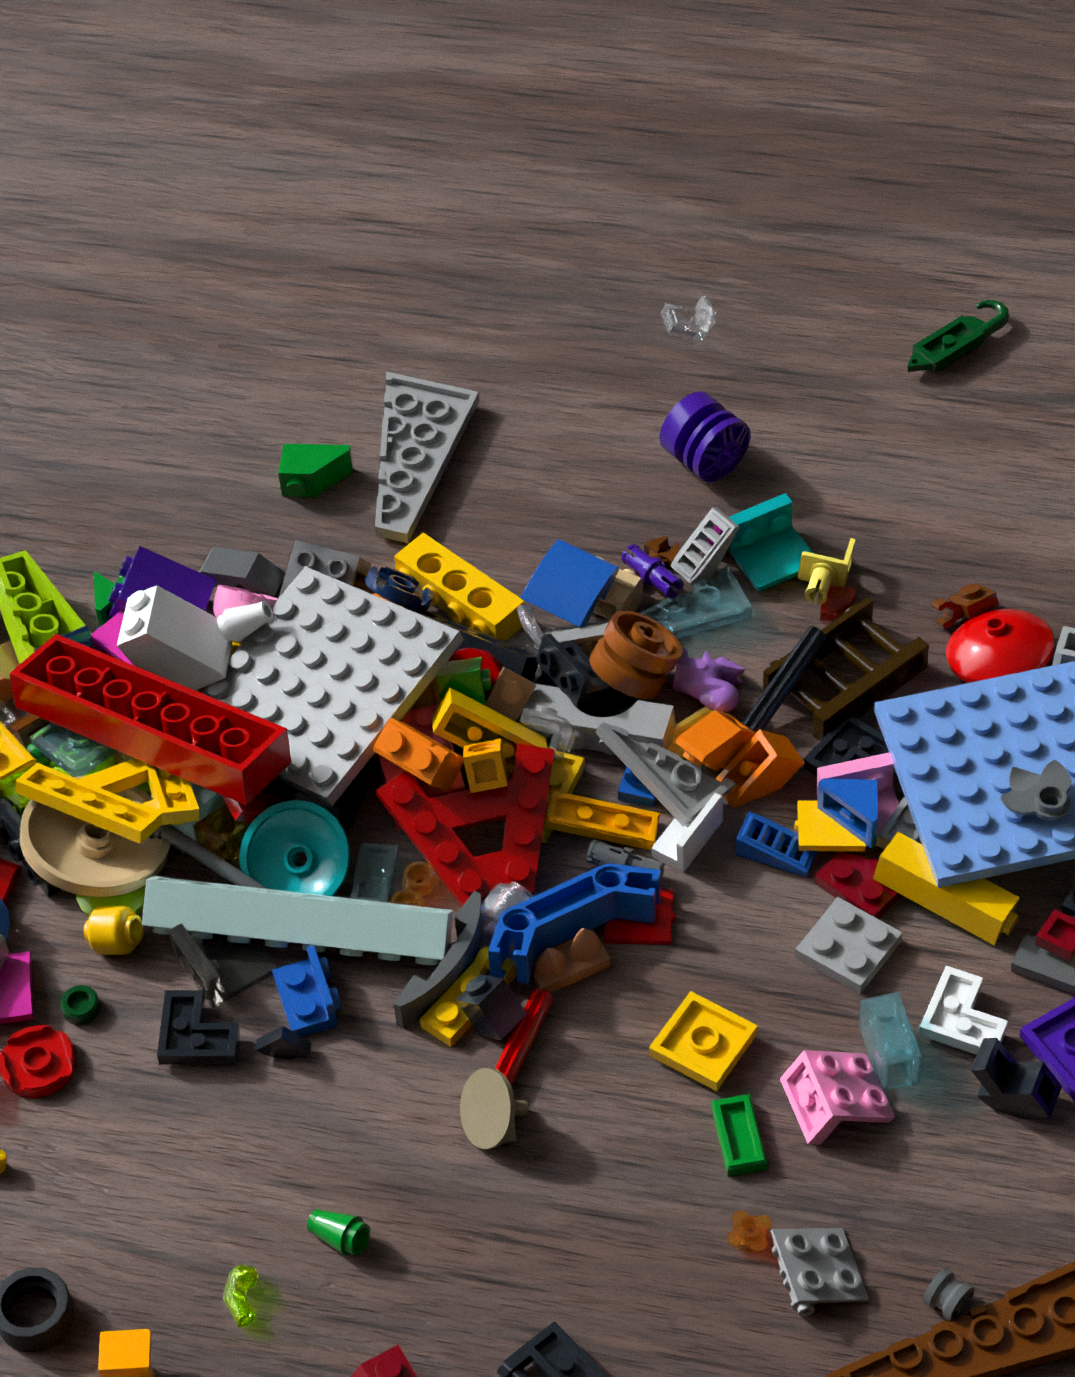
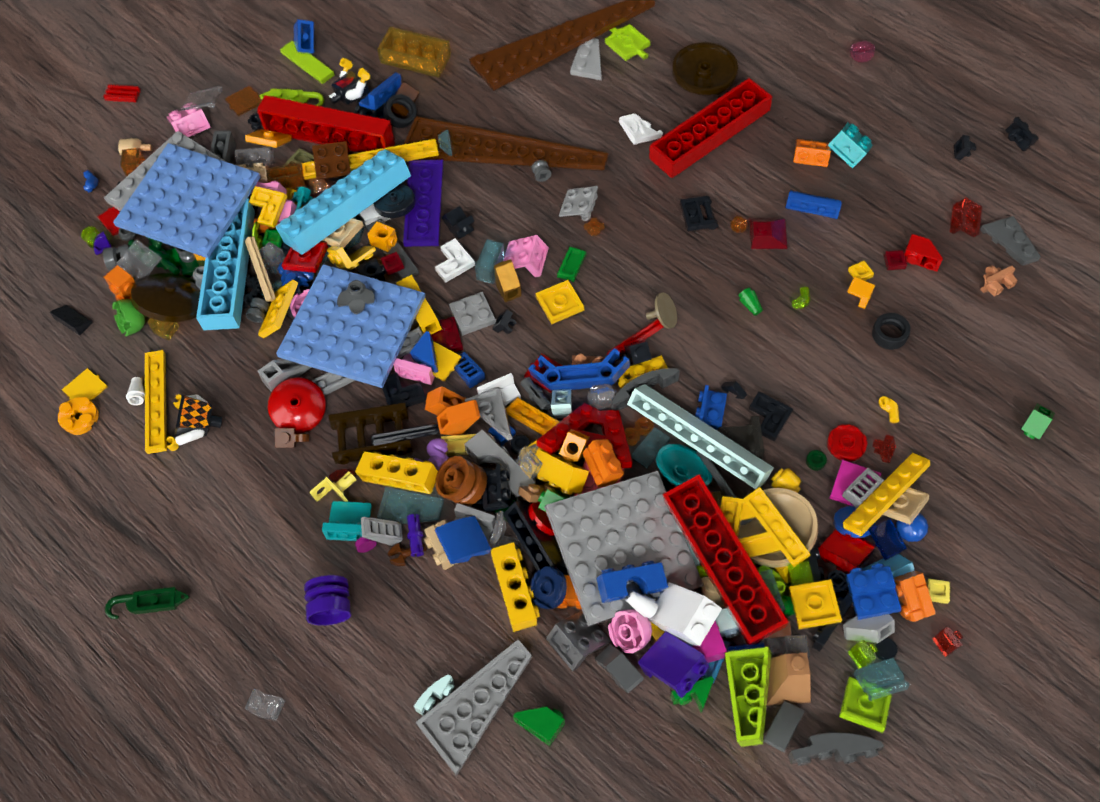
camera: 150 degrees left, 10 degrees up
none -> yellow brick [355,451,438,494]
none -> light aqua slope [414,675,454,716]
none -> black tile [492,309,517,334]
none -> slope [494,259,522,303]
none -> black tile [511,434,530,455]
none -> light aqua slope [551,389,572,419]
none -> blue arch [596,561,668,603]

